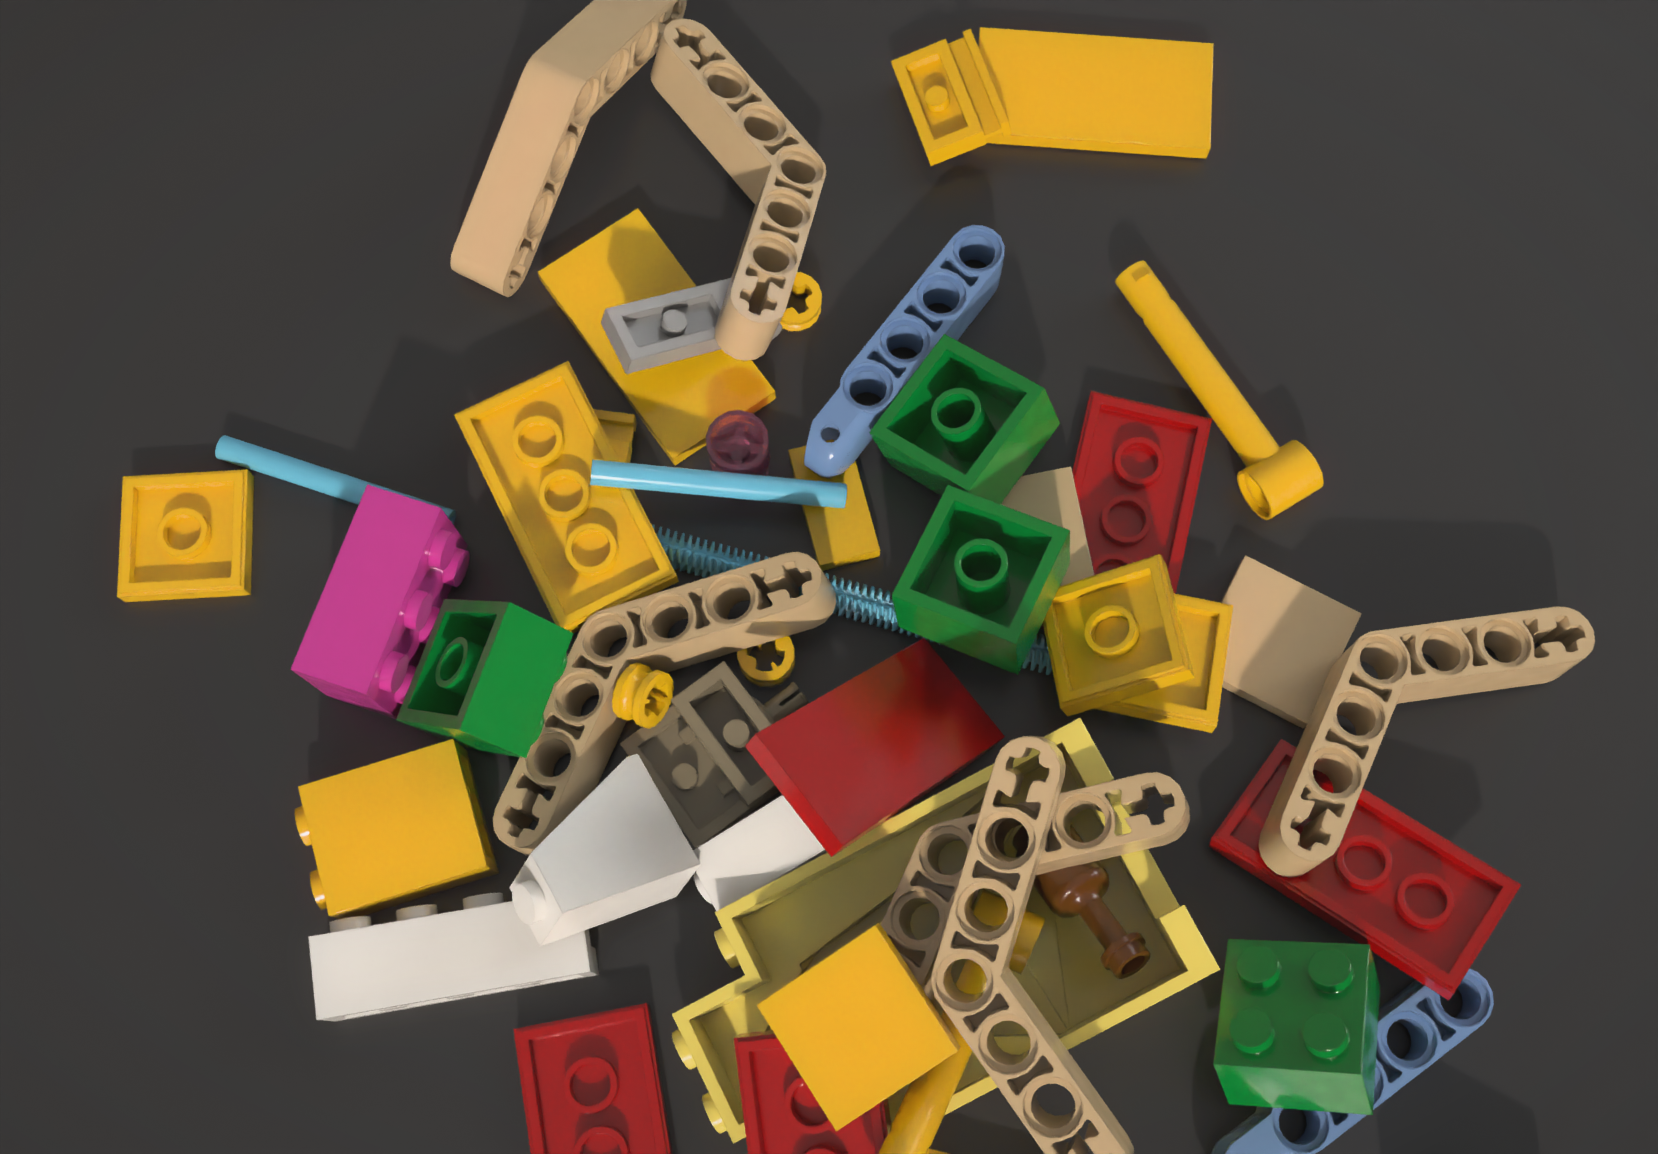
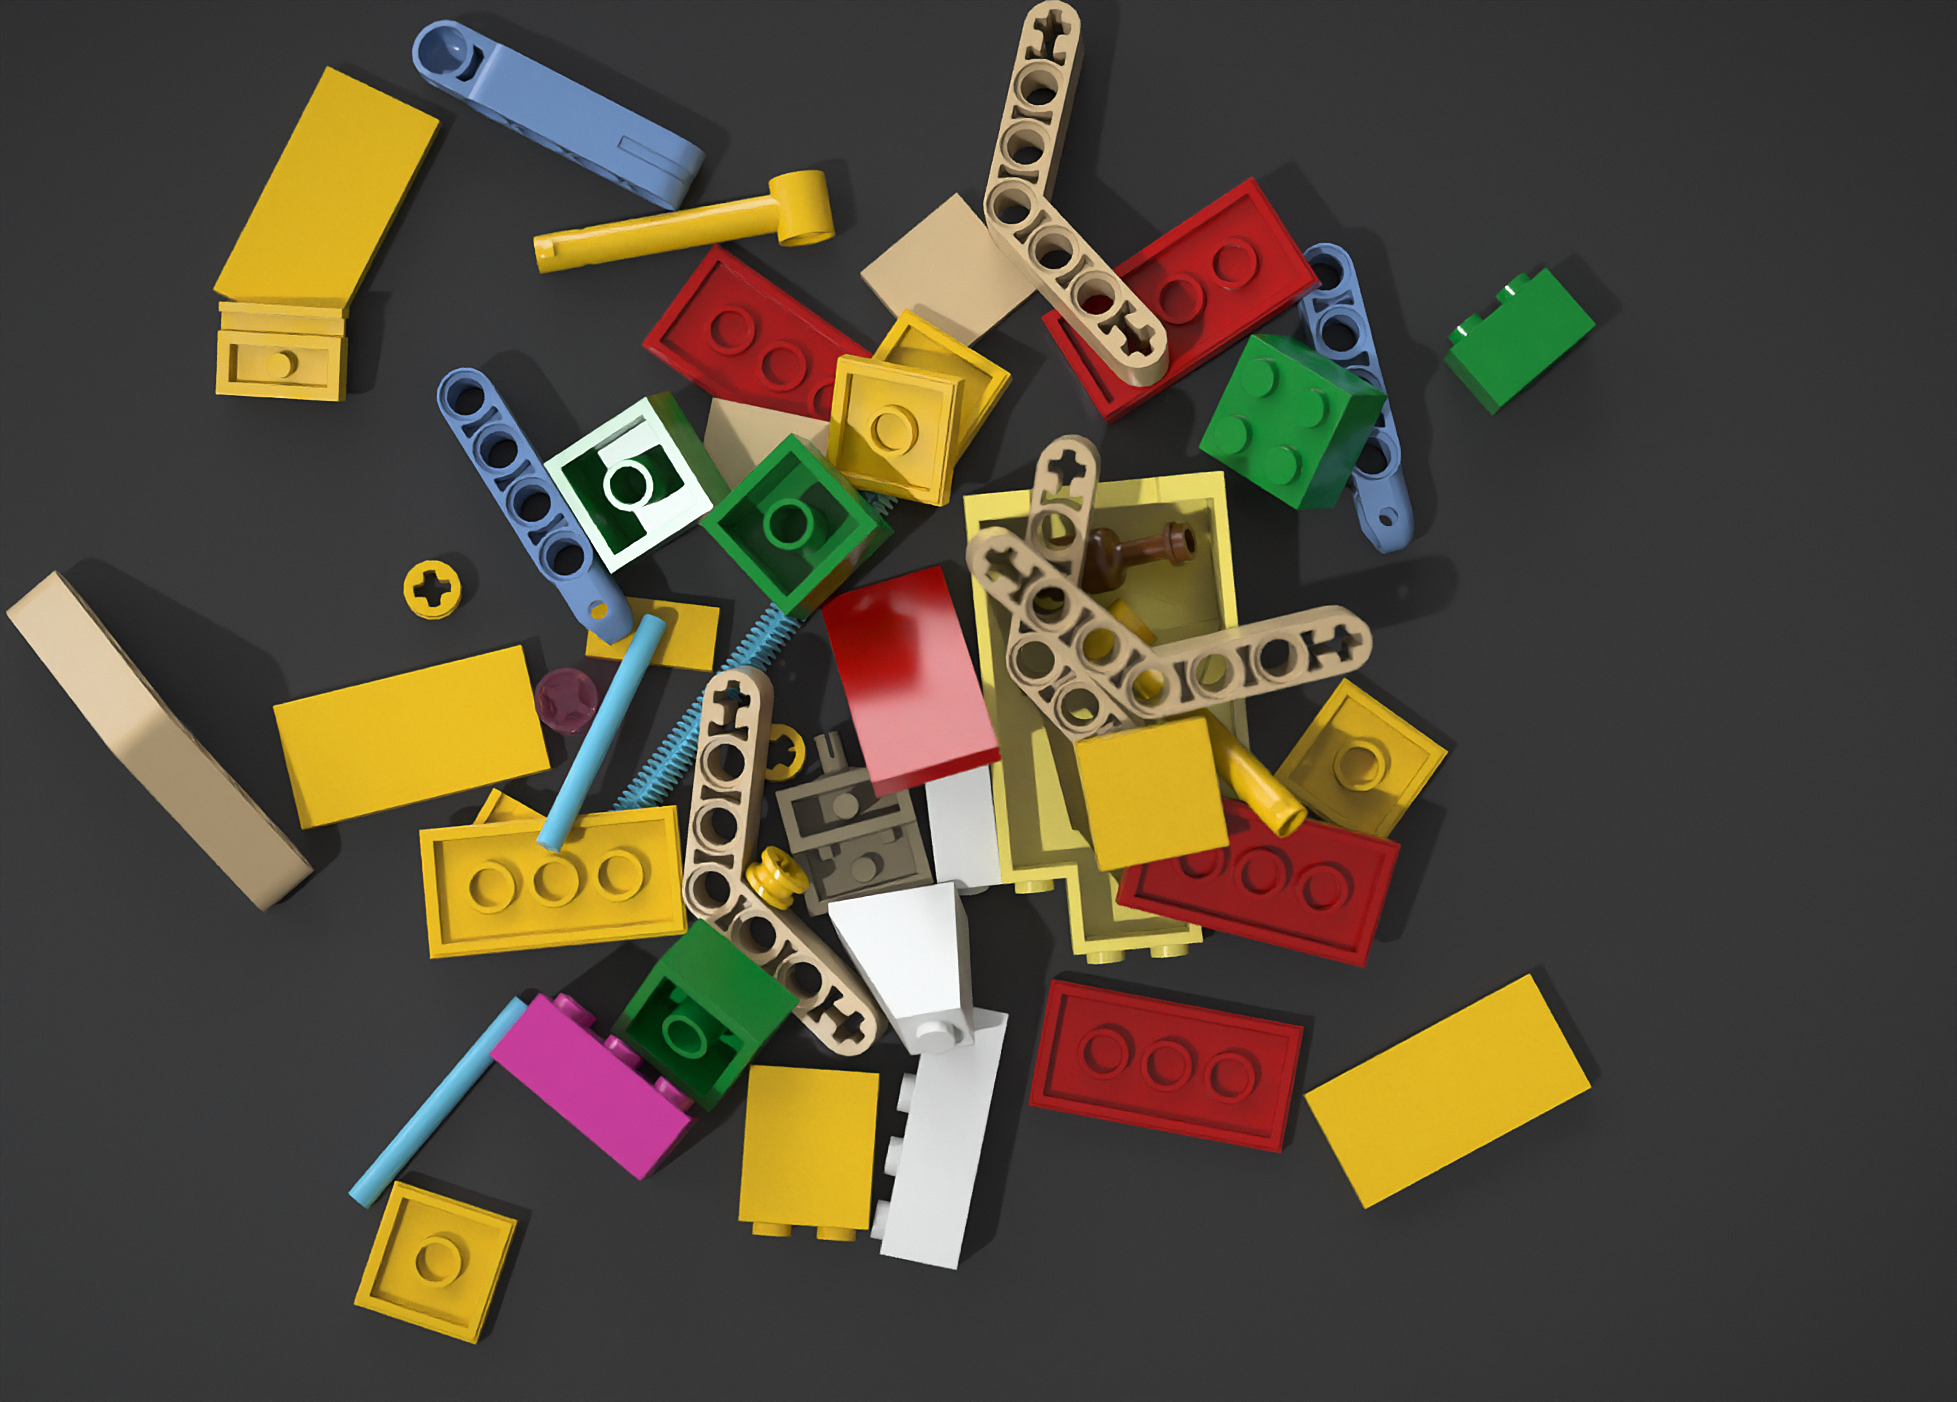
camera: 70 degrees left, 10 degrees up
light grey plate [601,278,782,374] -> none
tan beam [650,18,826,361] -> none
none -> medium blue piece [412,20,707,212]

